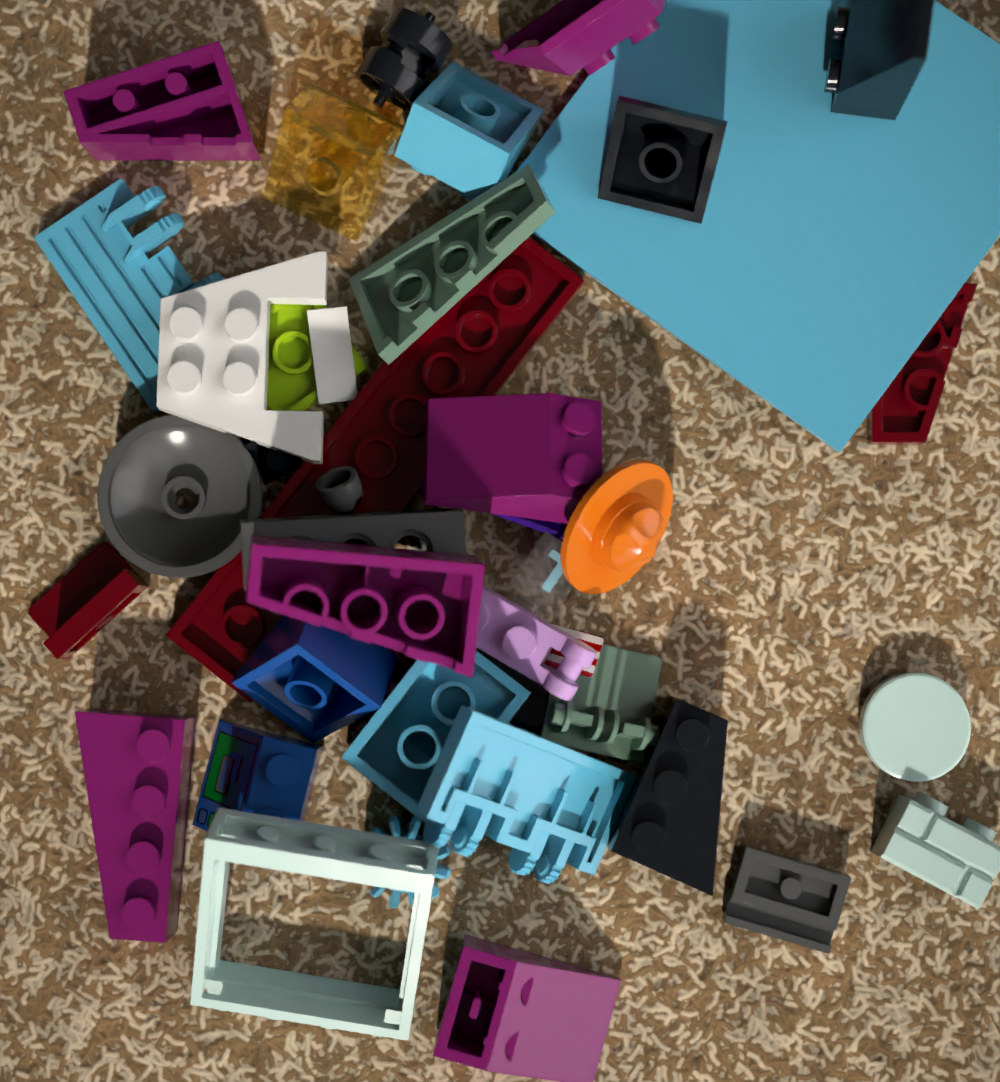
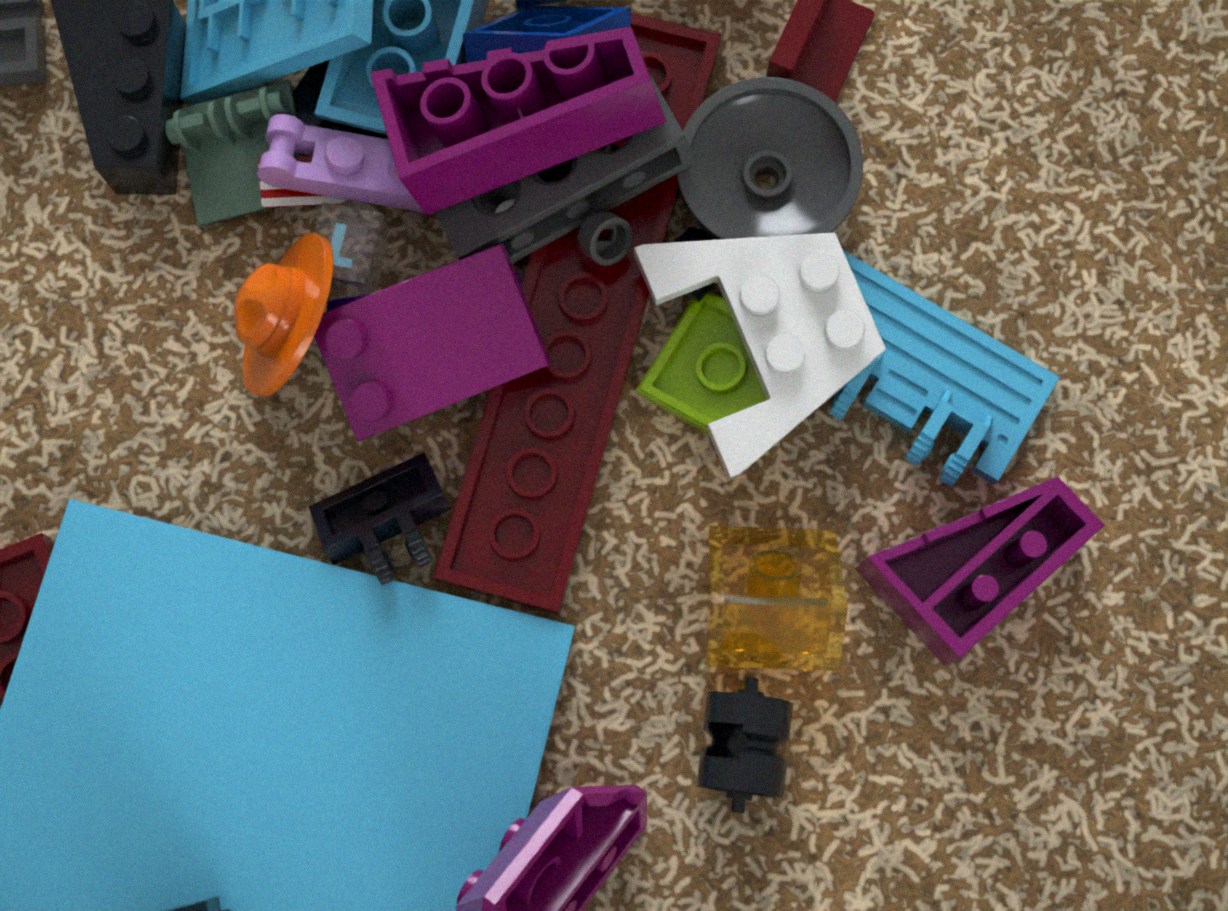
camera: 160 degrees right, 10 degrees down
white sticker [307,306,358,404] -> none
sand green wing [349,164,555,365] -> none
medium azure slope [394,61,545,200] -> none
black slope [598,95,728,224] -> none
none -> black hinge [309,452,451,586]

